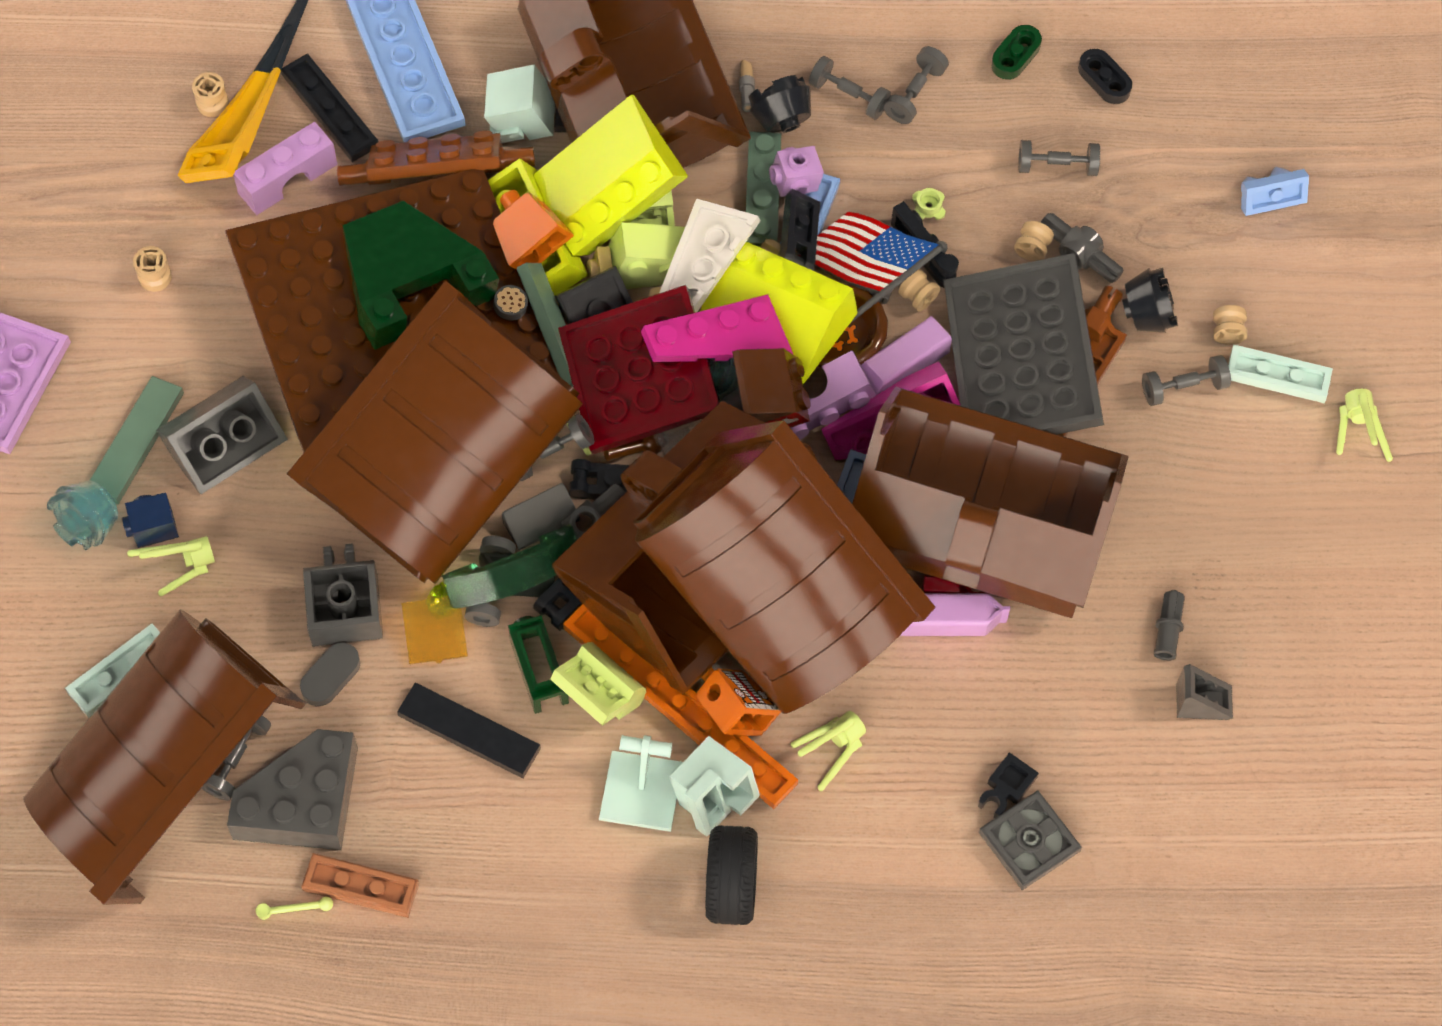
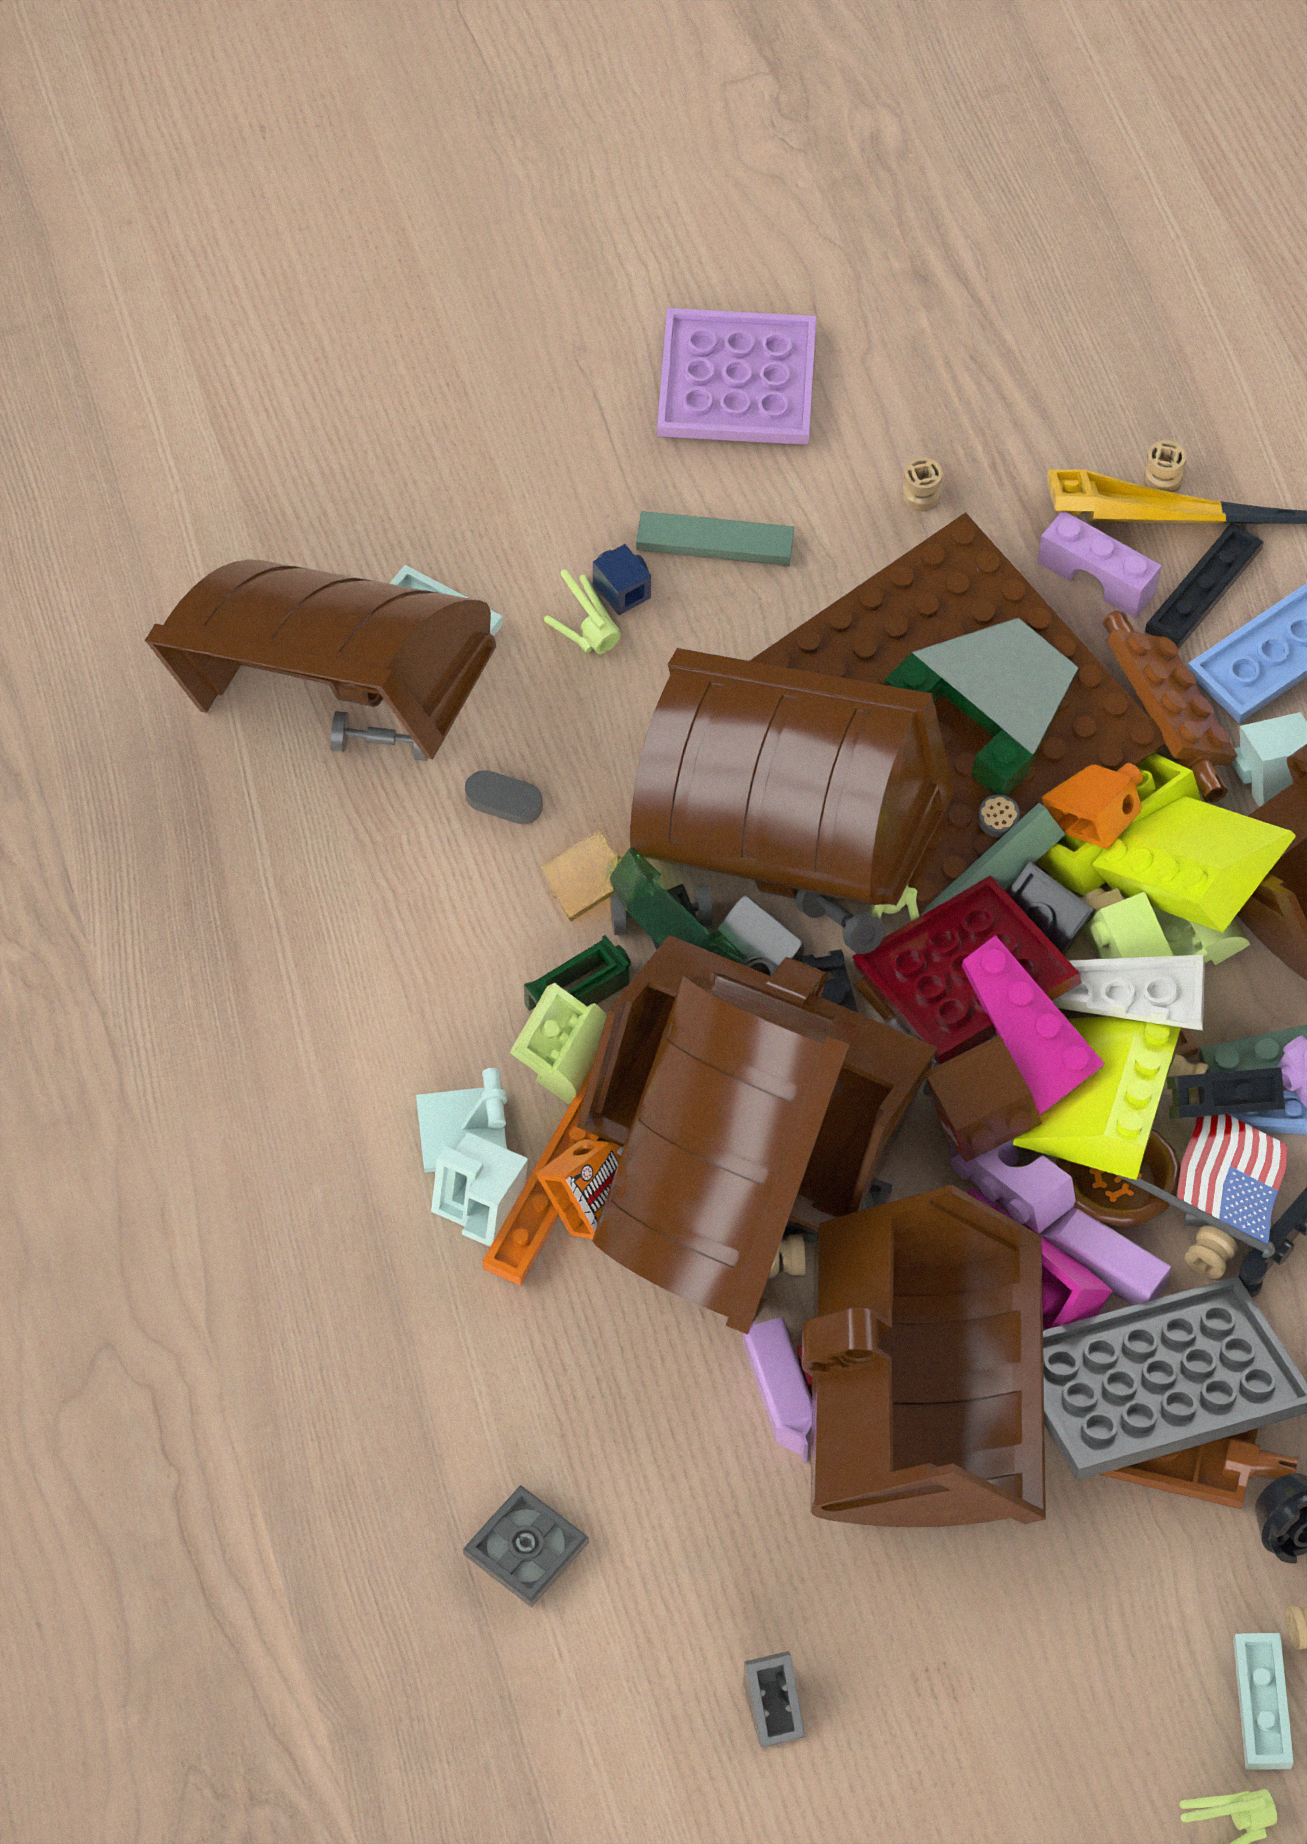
camera: 75 degrees right, 5 degrees down
clear light blue cone [47,480,118,550] -> none
dark grey slope [156,376,288,494] -> none
dark grey brick [227,729,358,850] -> none
yellowish green hinge [256,896,333,920] -> none
nougat tile [301,853,419,918] -> none
dark grey hinge [303,543,383,647] -> none
black tile [397,682,541,779] -> none
black tyre [705,825,758,925] -> none
yellowish green plant [791,711,866,791] -> none
black plate [978,752,1039,818] -> none
dark grey wheel [1142,355,1231,406] -> none
dark grey axle [1154,590,1185,661] -> none

